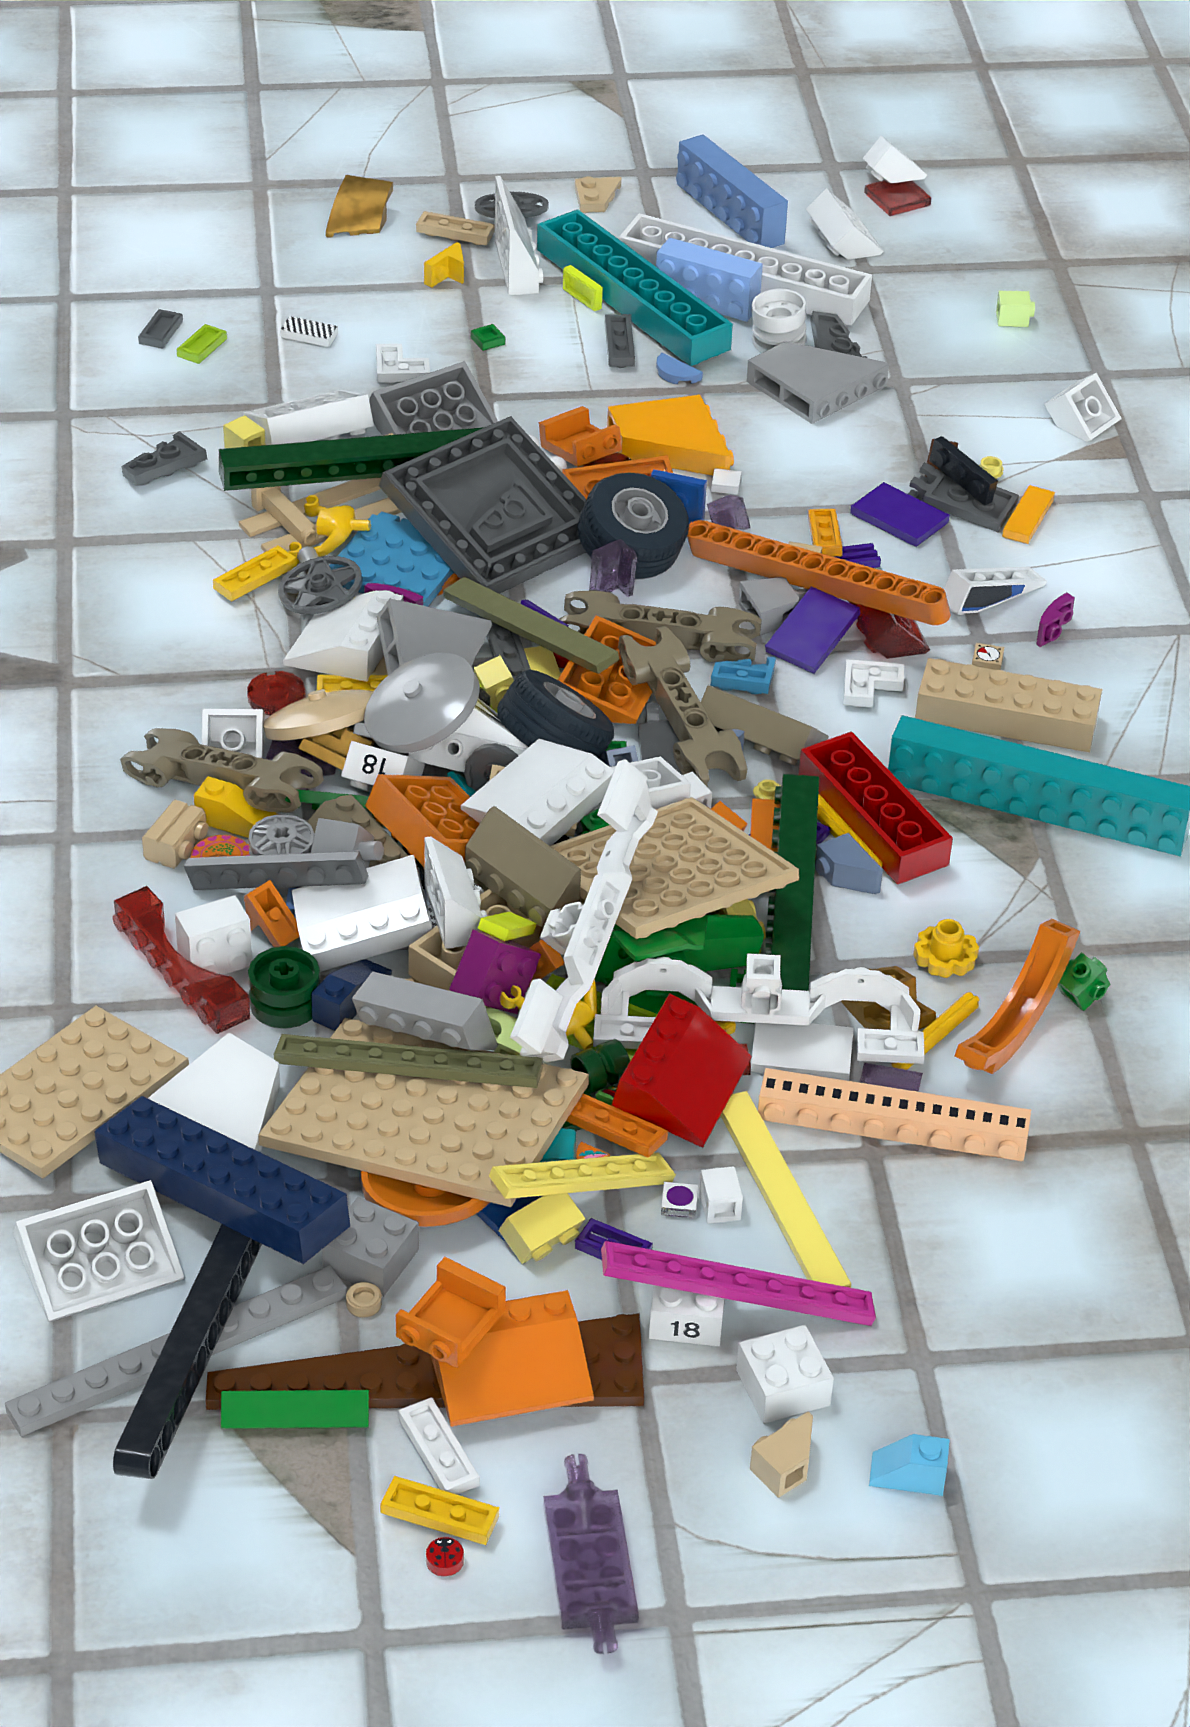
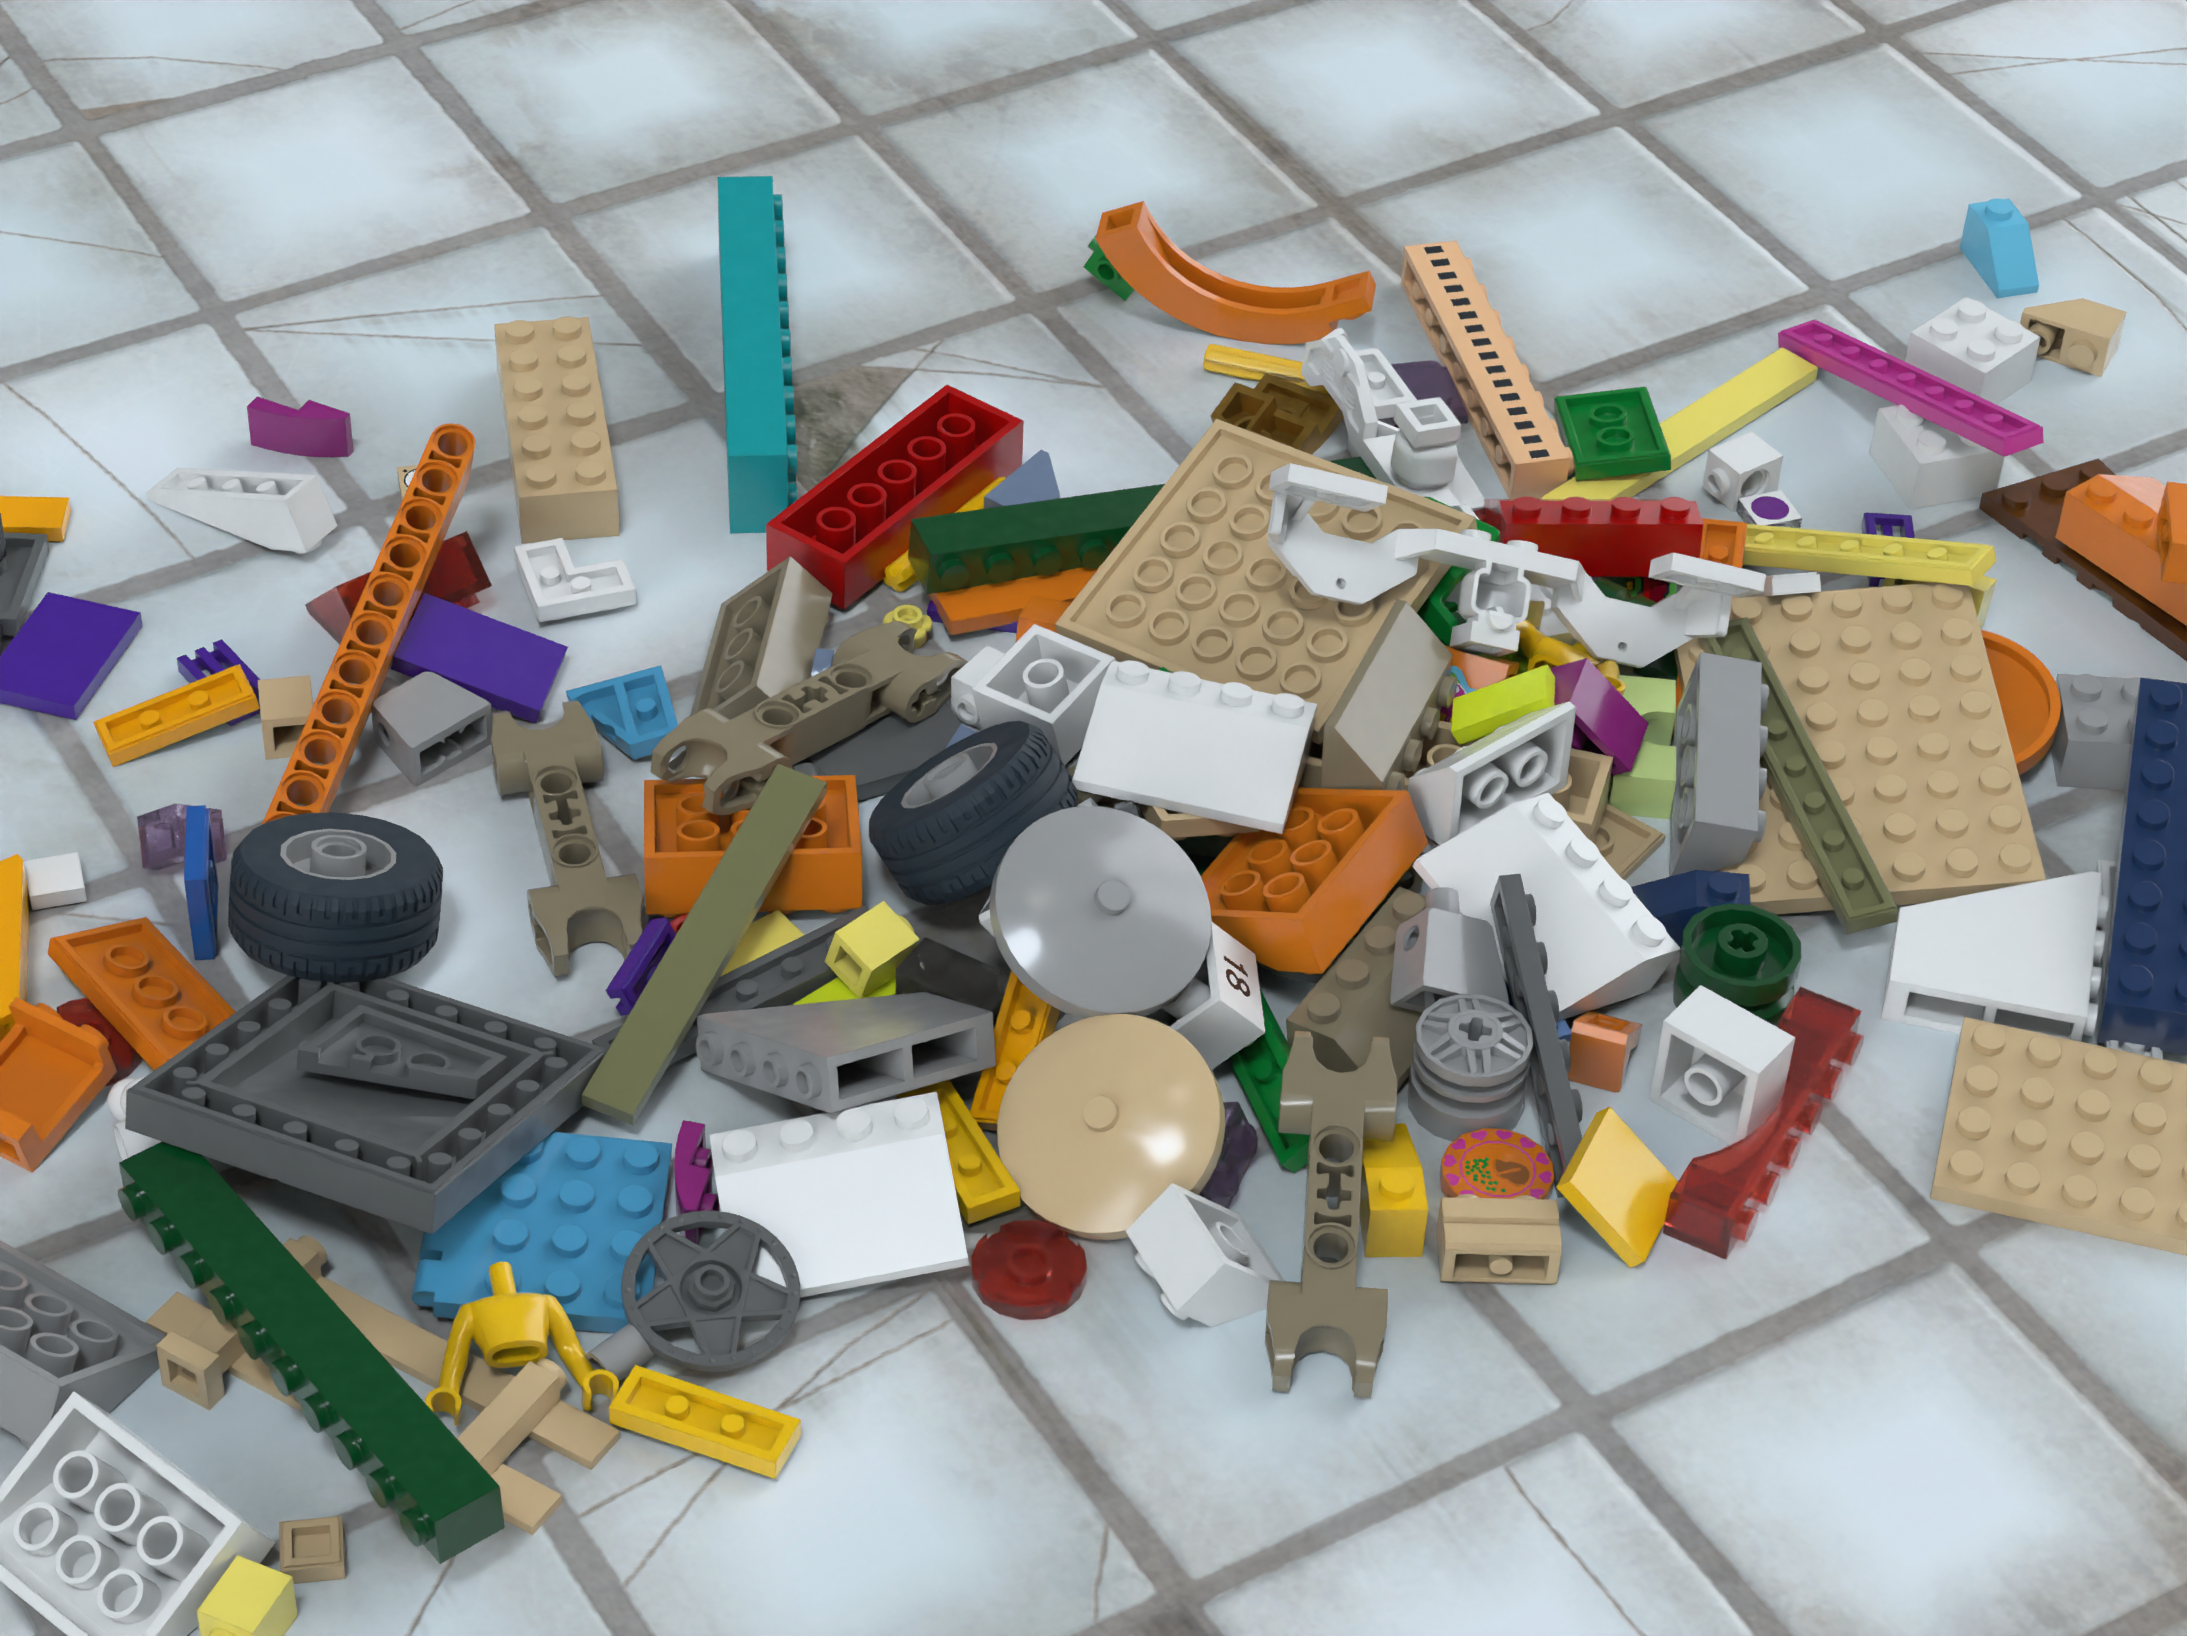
camera: 115 degrees left, 0 degrees up
clear purple bracket [589,539,637,597] -> none
yellow plant [913,919,979,978] -> none
none -> green tile [1554,386,1671,481]
none -> yellow tile [1556,1107,1683,1268]
none -> white tile [1747,572,1821,597]

